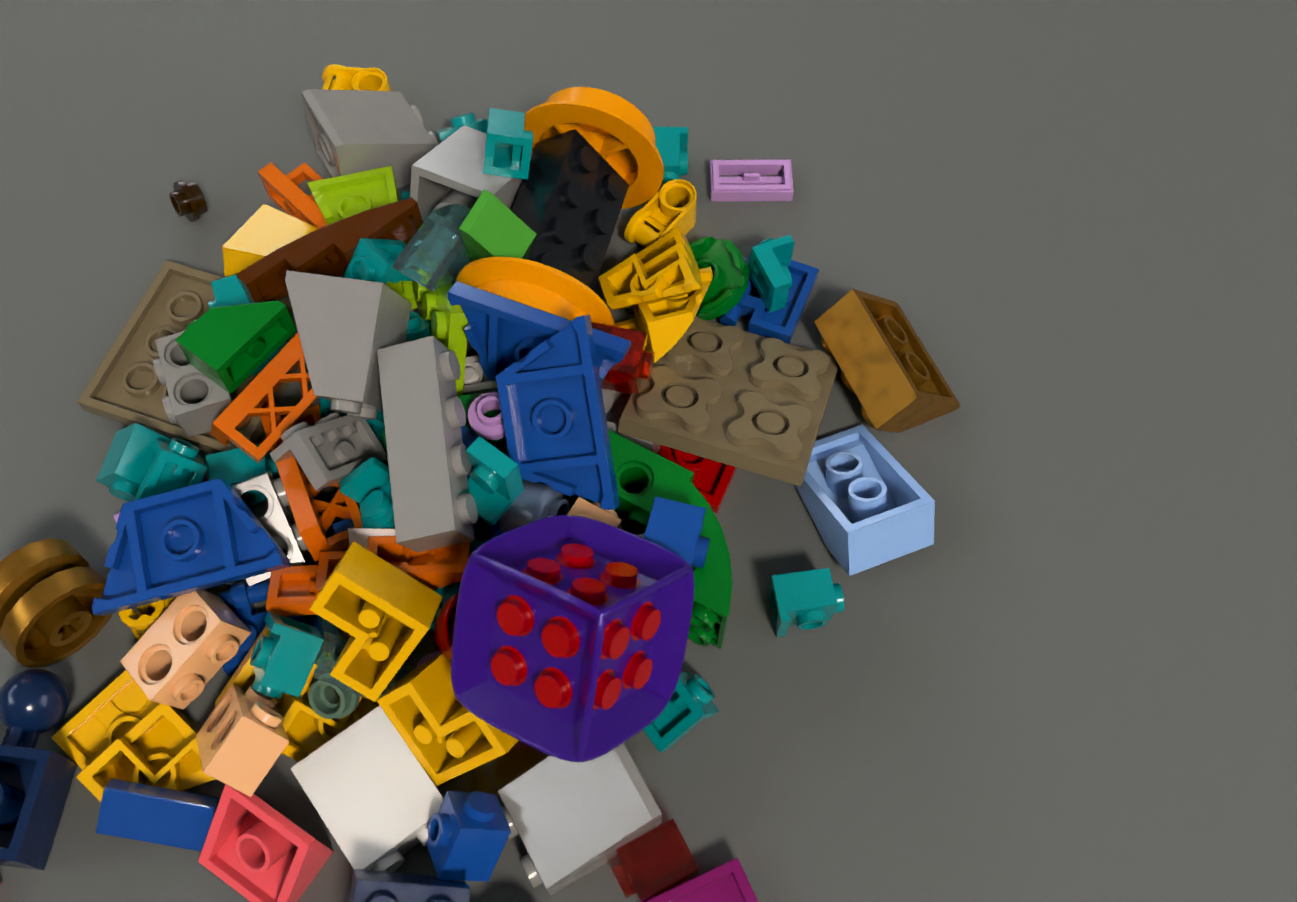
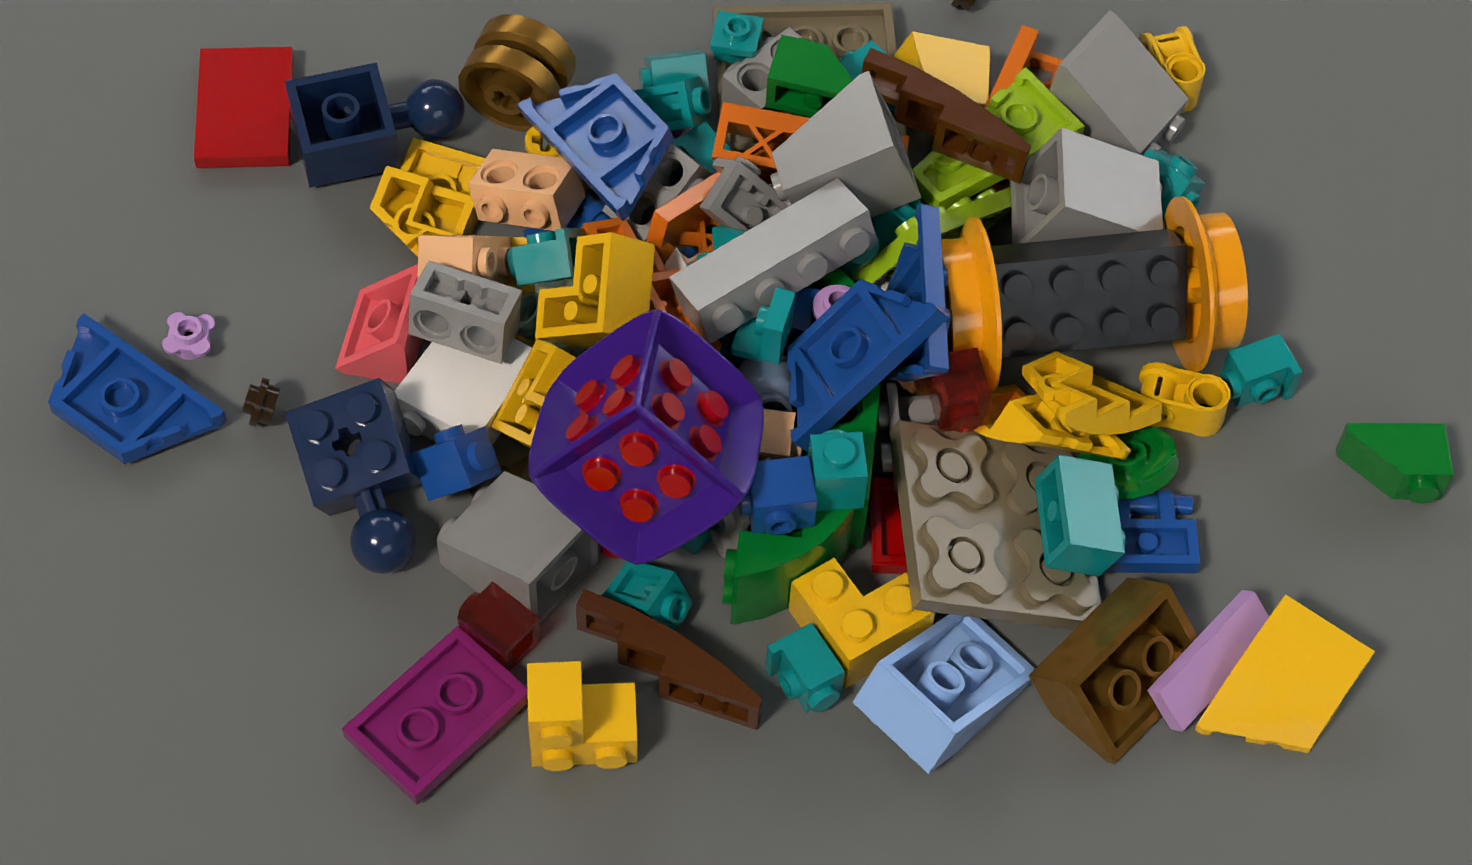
camera: 65 degrees right, 5 degrees down
blue slope [96,778,219,851] -> none
teal bracket [344,238,428,285] -> none
clear light blue slope [392,204,471,291] -> none
bright green slope [459,189,537,262] -> none
teal brick [483,108,533,180] -> none
lavender tile [709,159,794,202] -> none
teal bracket [748,235,795,313] -> none
none -> light grey brick [408,260,522,364]
none -> yellow brick [527,661,637,771]
none -> reddish brown slope [576,589,762,730]
none -> teal bracket [710,10,764,63]
none -> yellow brick [788,558,935,688]
none -> teal brick [808,429,868,511]
none -> teal brick [1034,454,1126,576]
none -> lavender tile [1147,590,1269,732]
none -> yellow slope [1194,594,1375,753]
none -> green slope [1336,423,1454,503]

